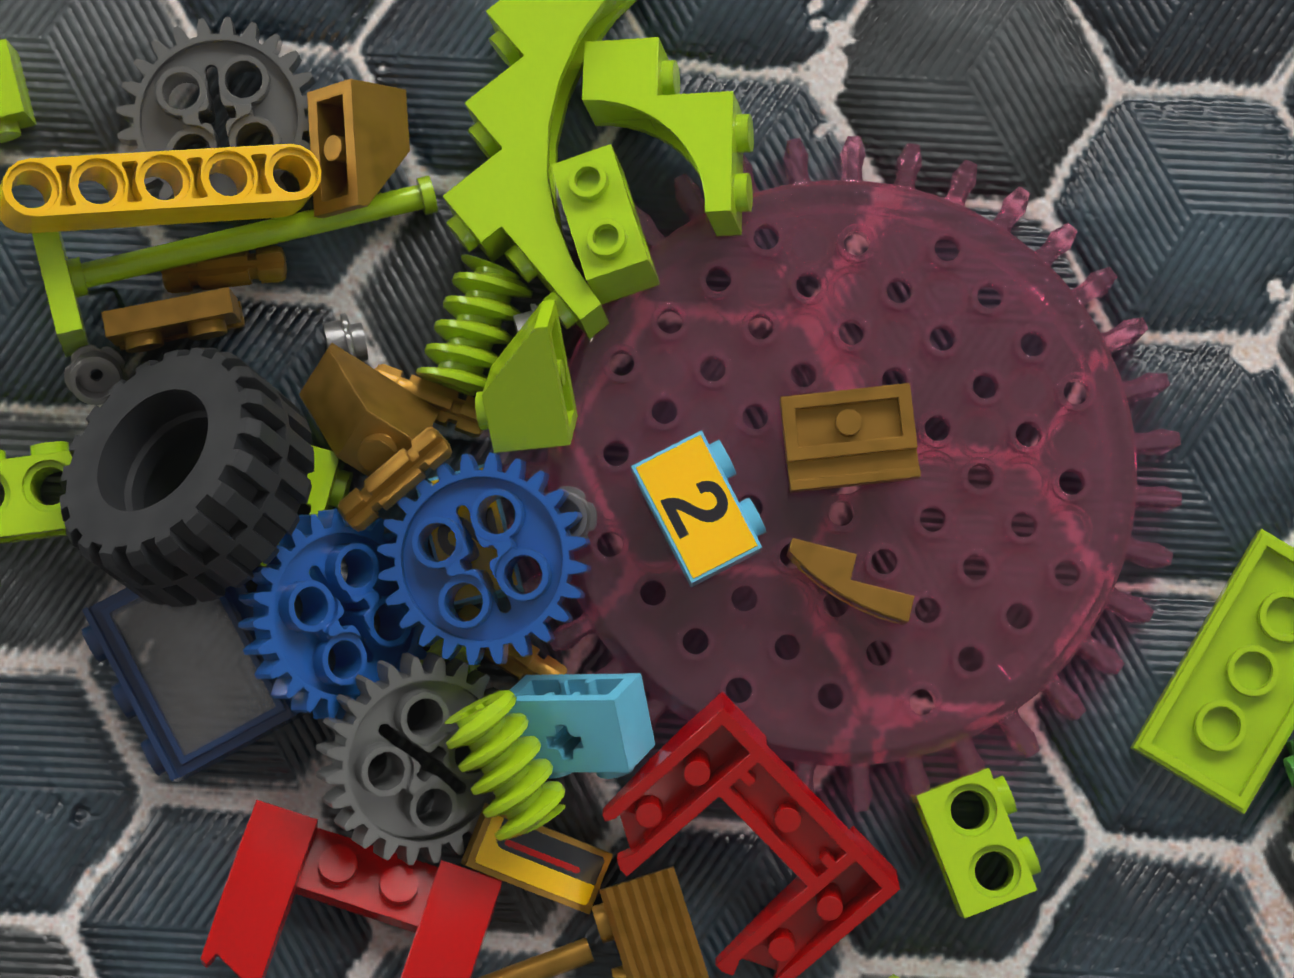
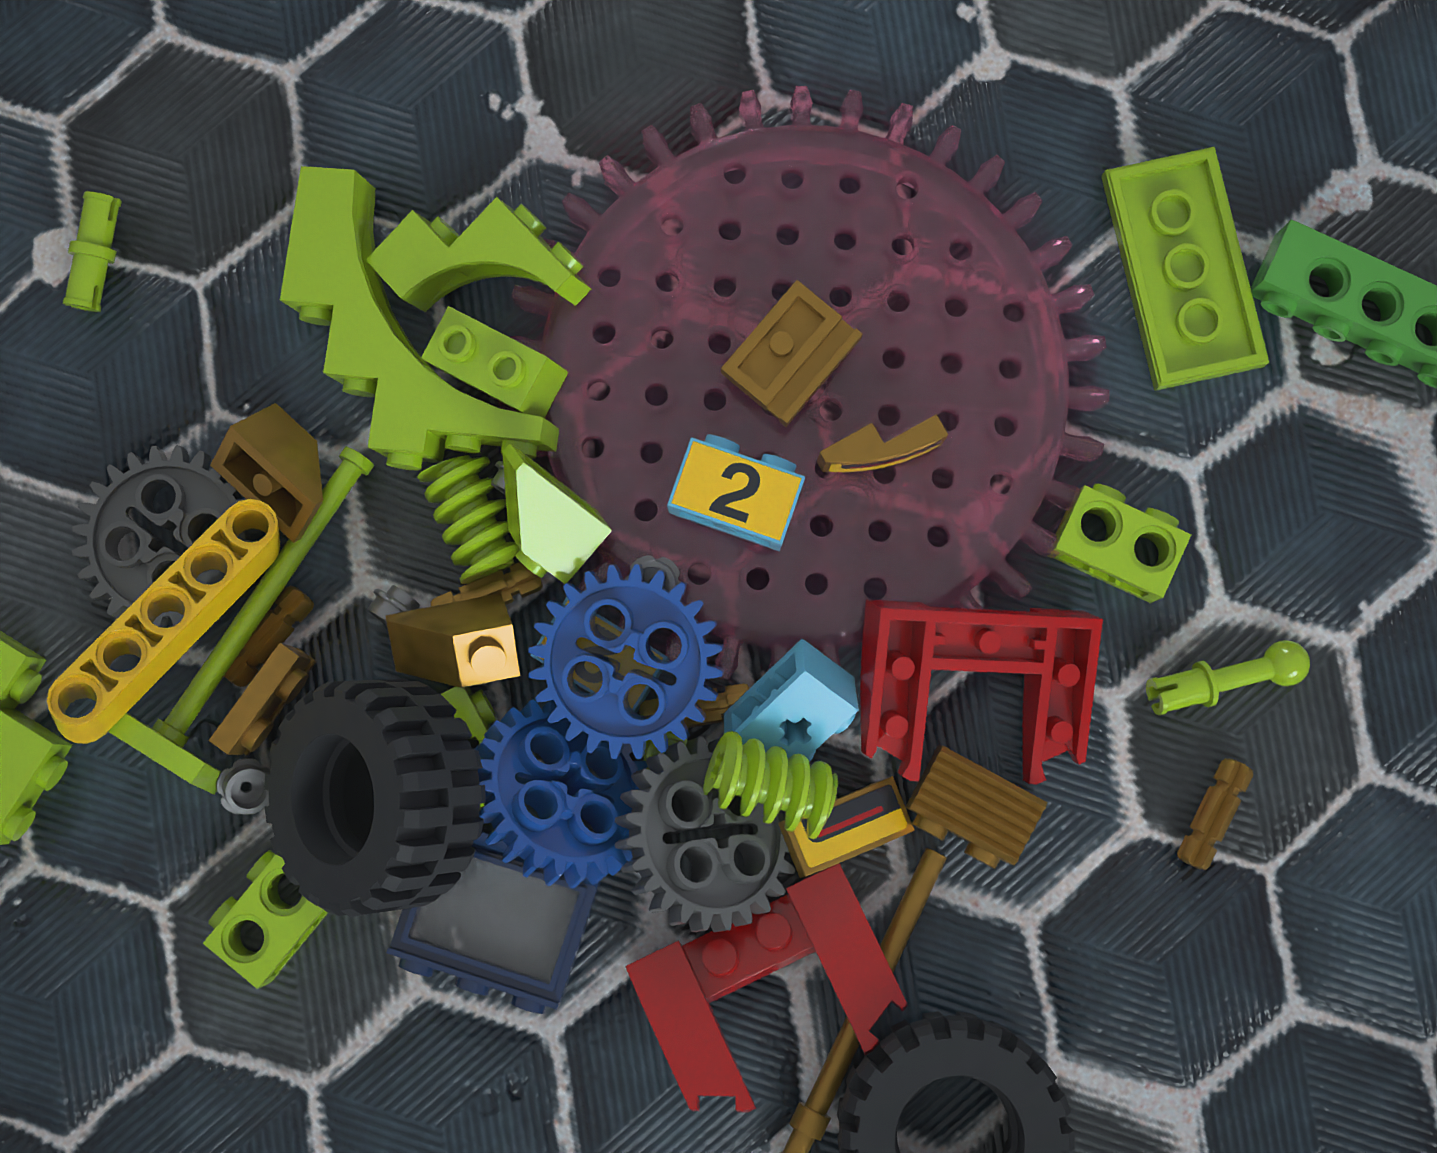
camera: 45 degrees left, 0 degrees up
pearl gold axle [338,426,452,532] -> none

